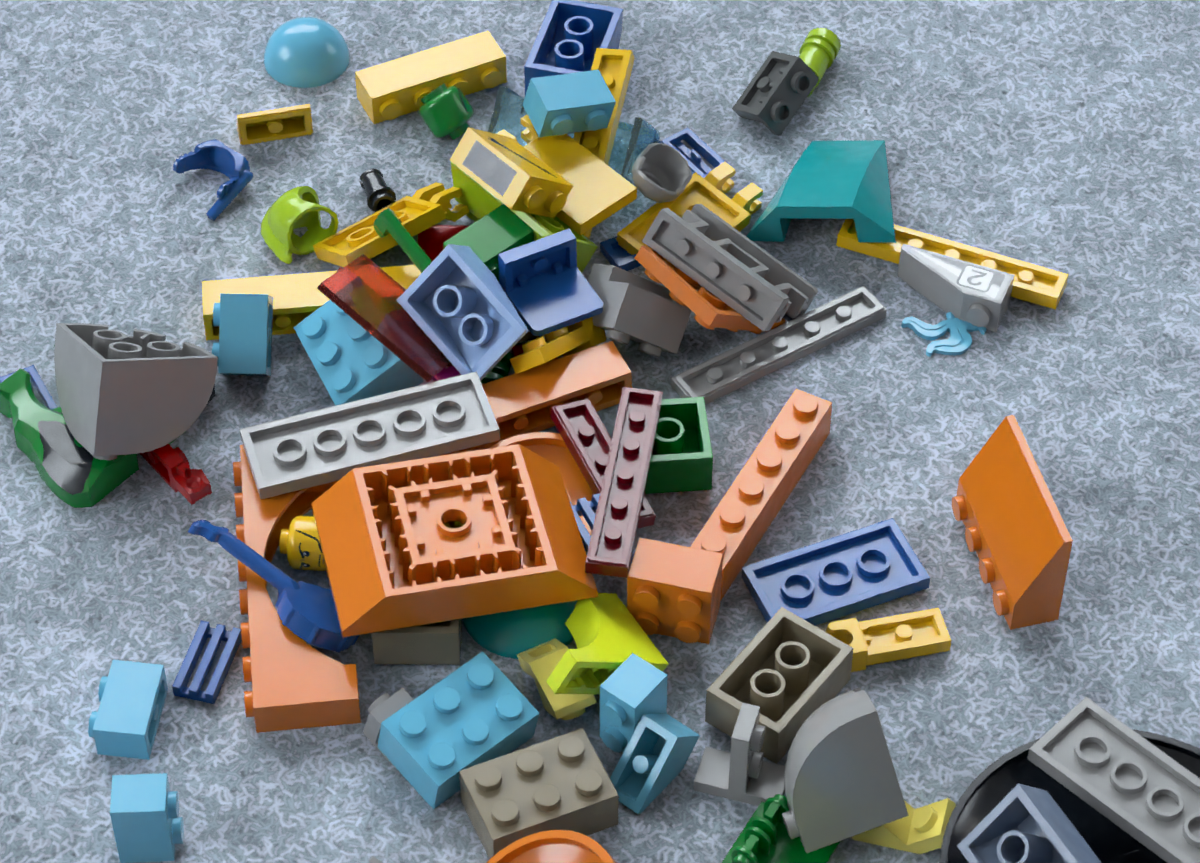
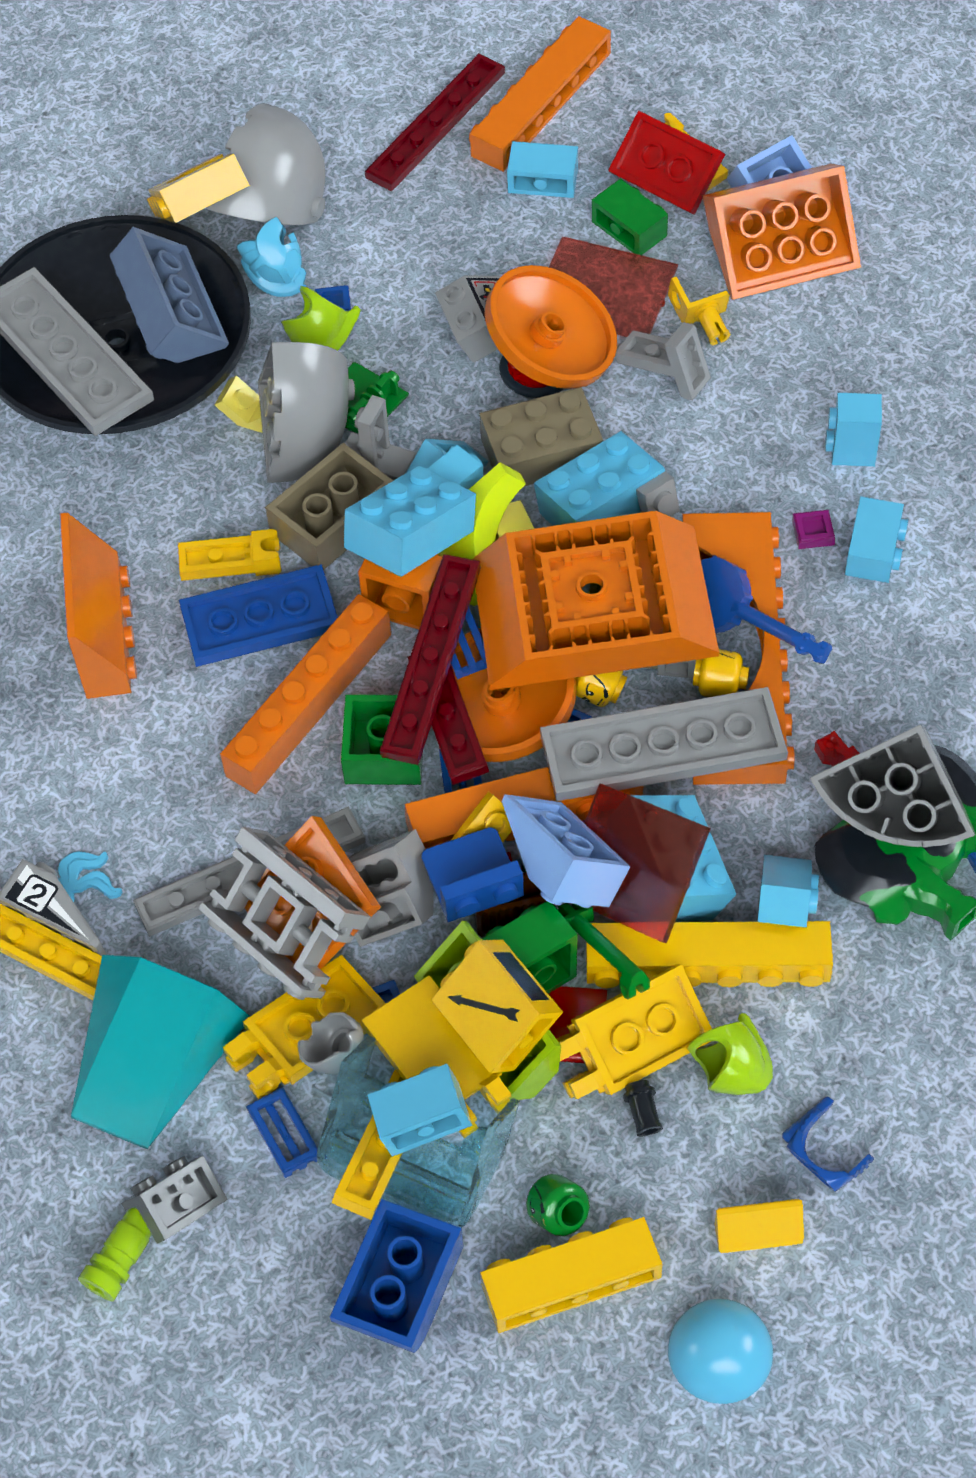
camera: 170 degrees left, 10 degrees up
tile [172,620,242,704] -> none
none -> medium azure brick [344,466,476,577]
none -> magenta tile [792,510,835,549]

